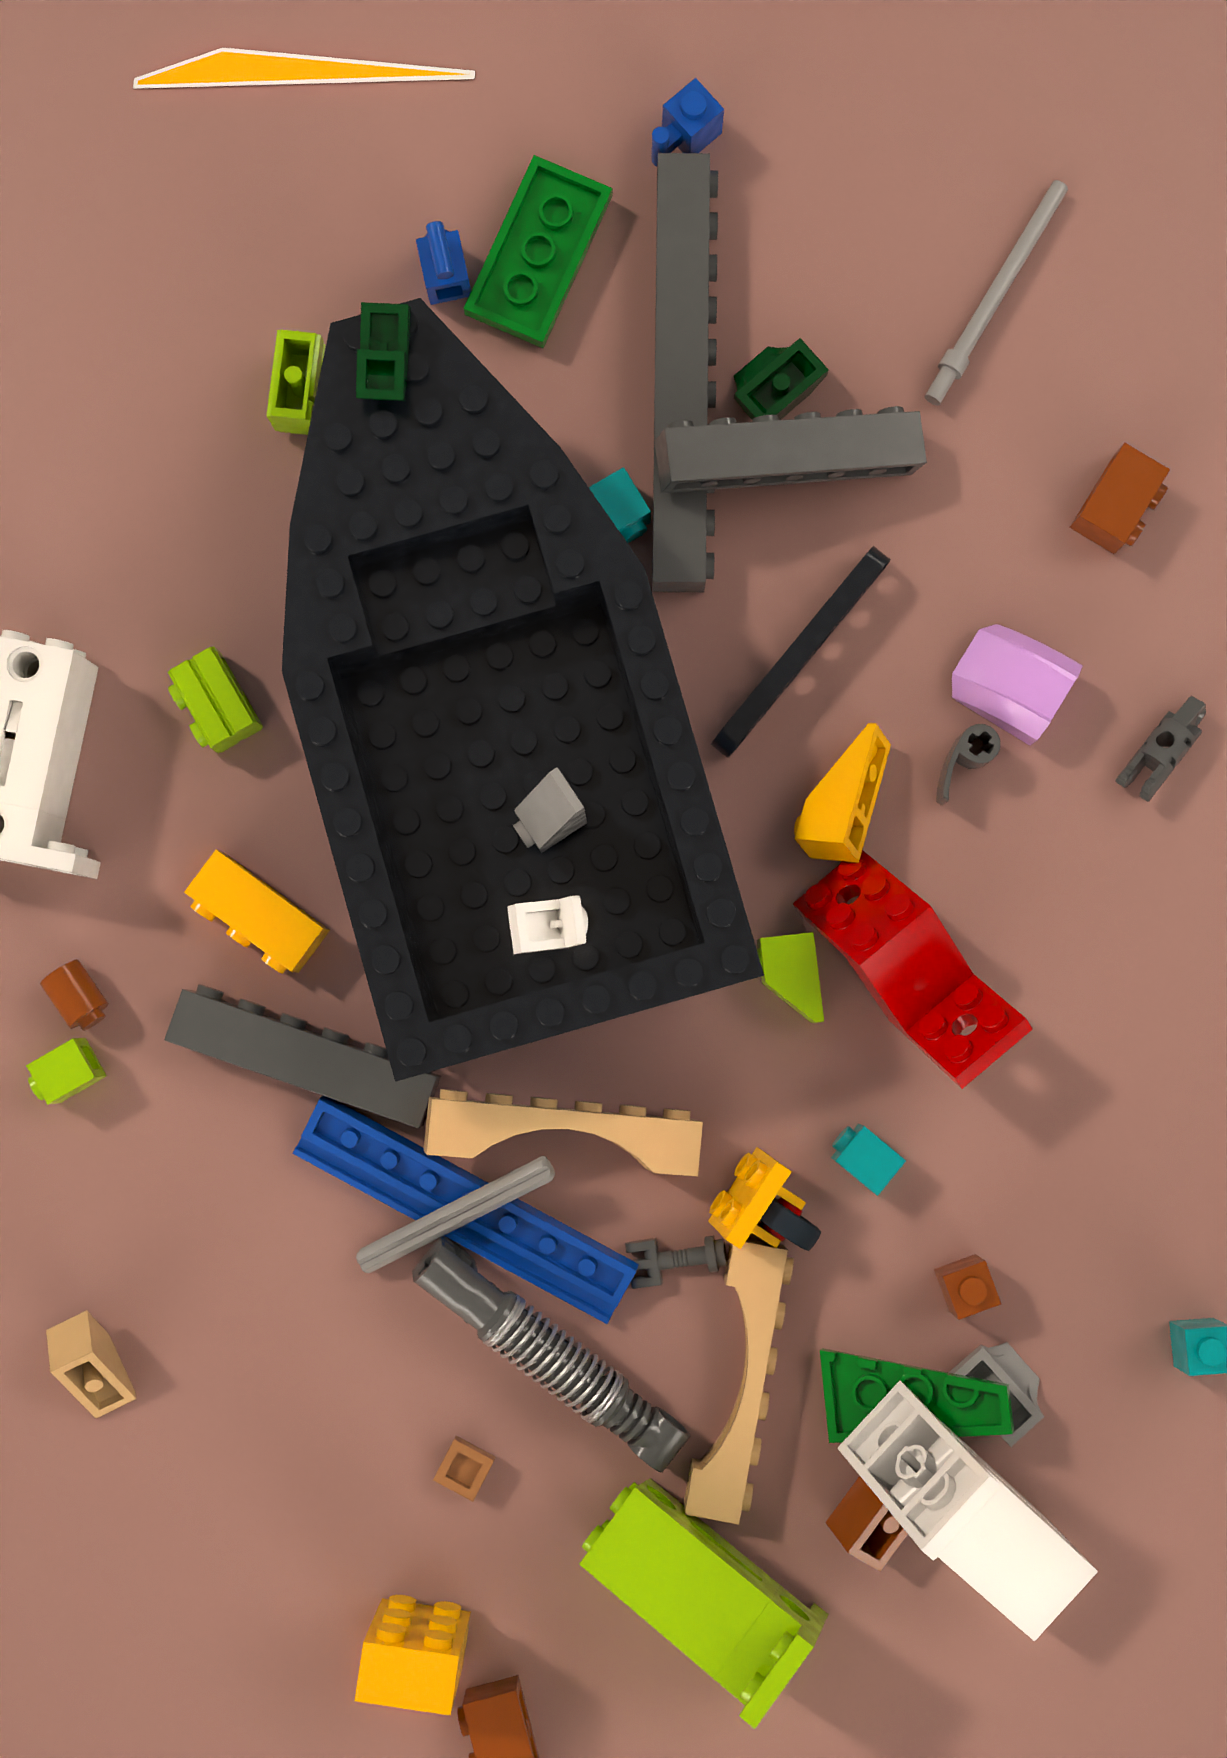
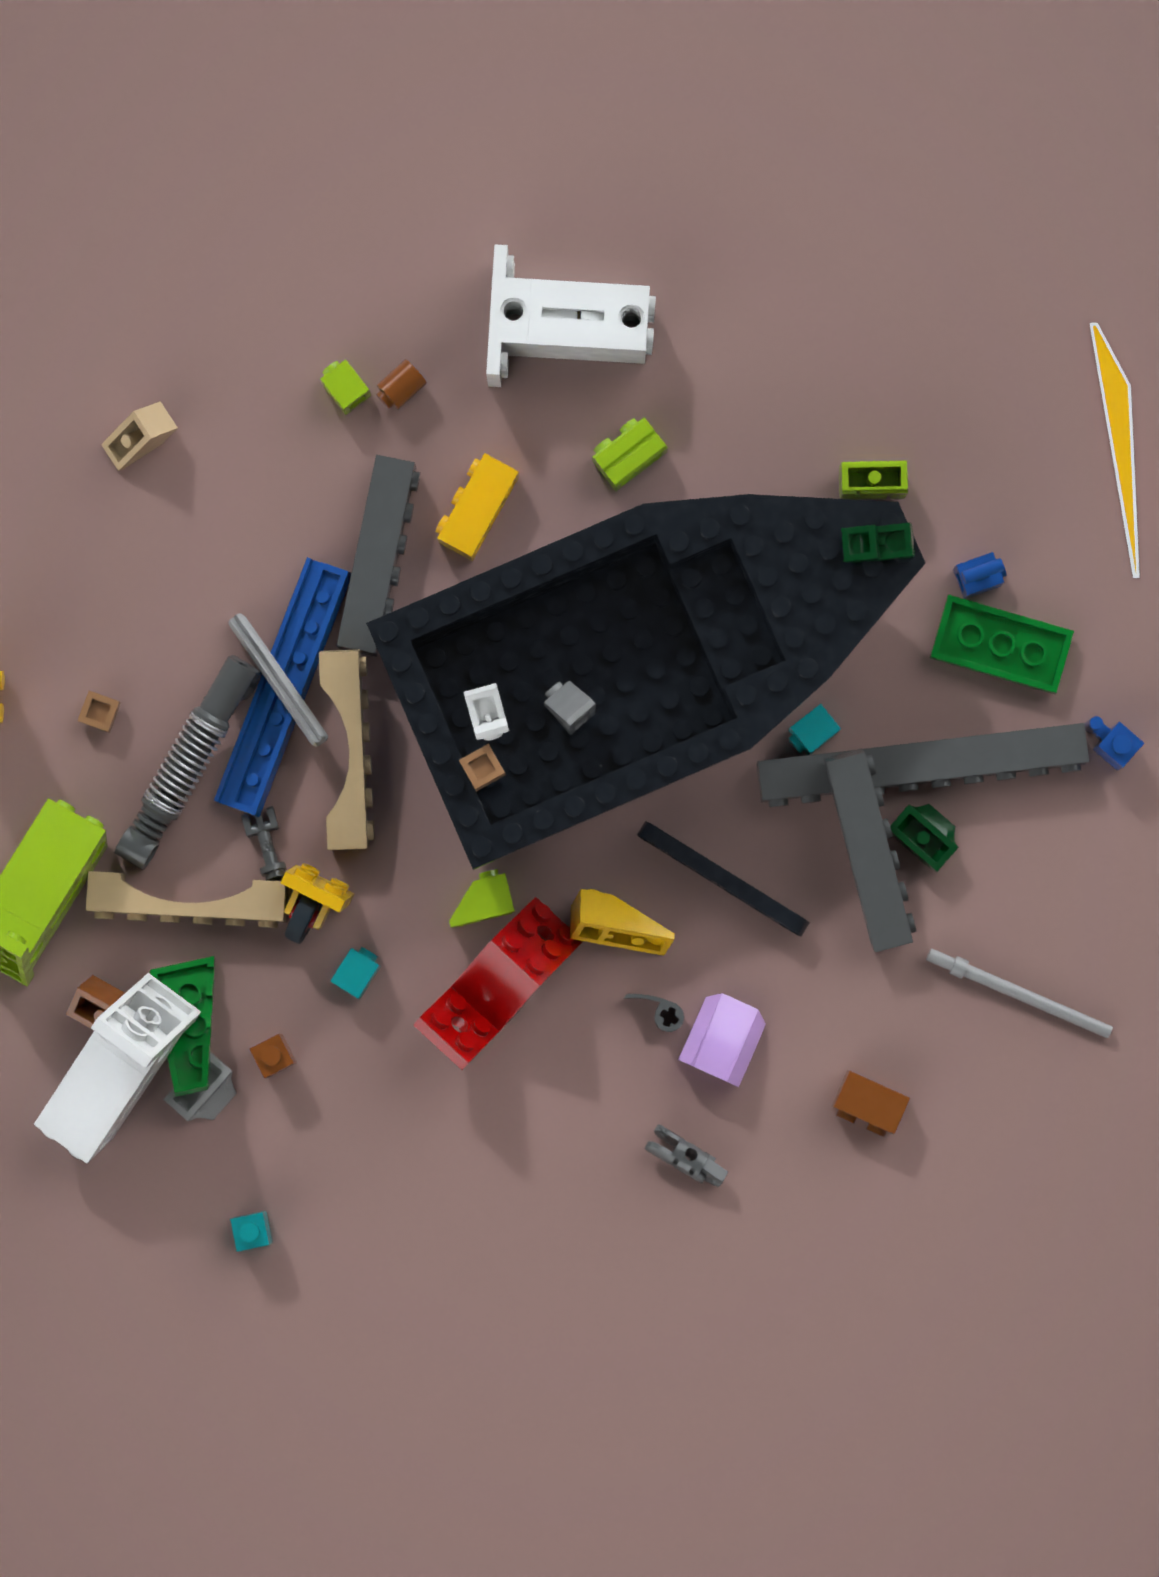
camera: 80 degrees right, 0 degrees up
none -> medium nougat plate [459,744,506,791]

